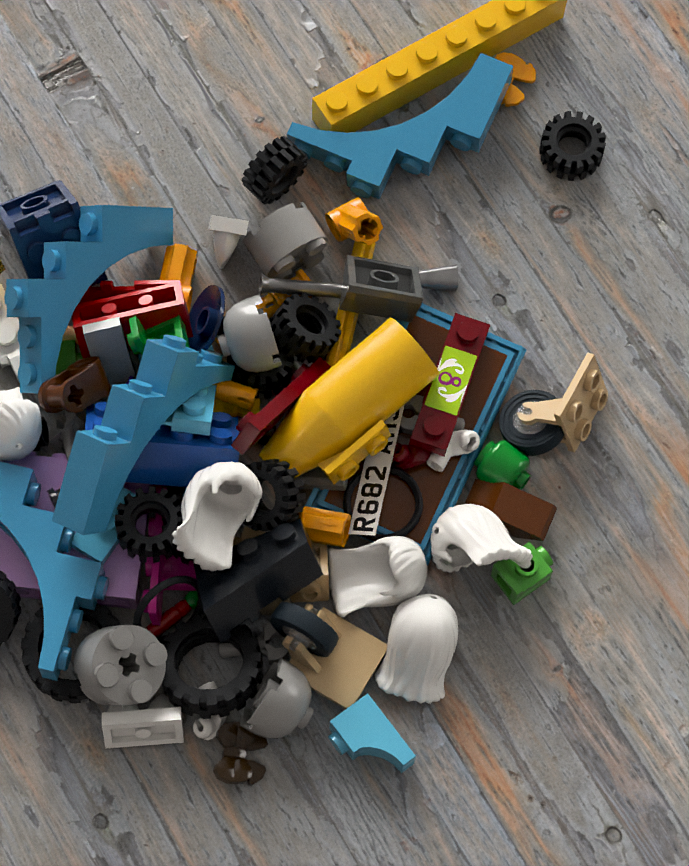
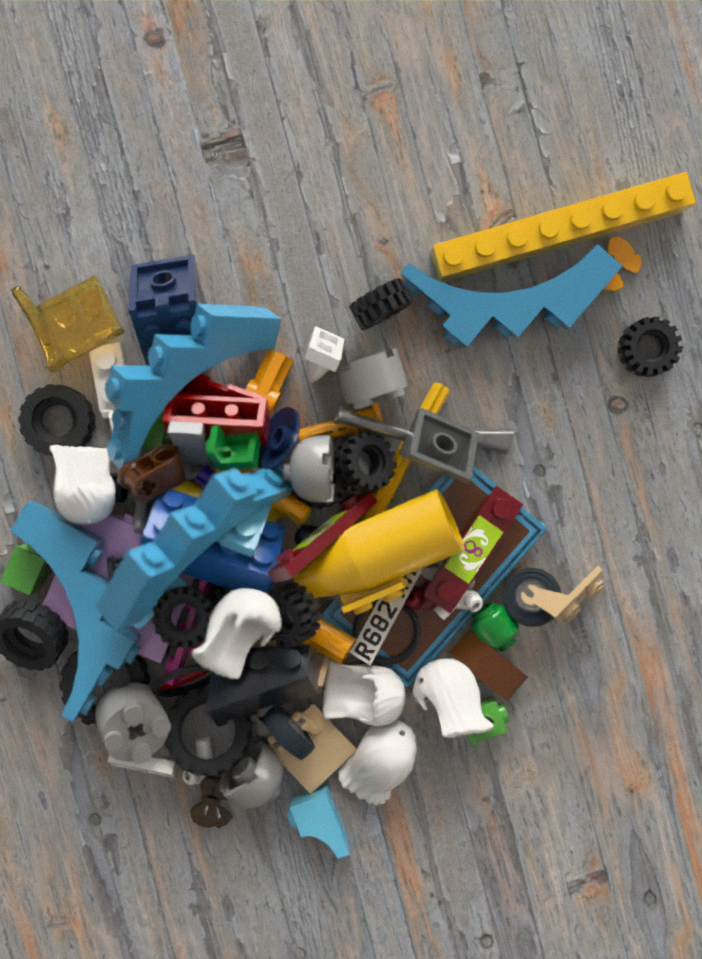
camera: 20 degrees right, 20 degrees up
light orange piece [325,197,383,246] -> none

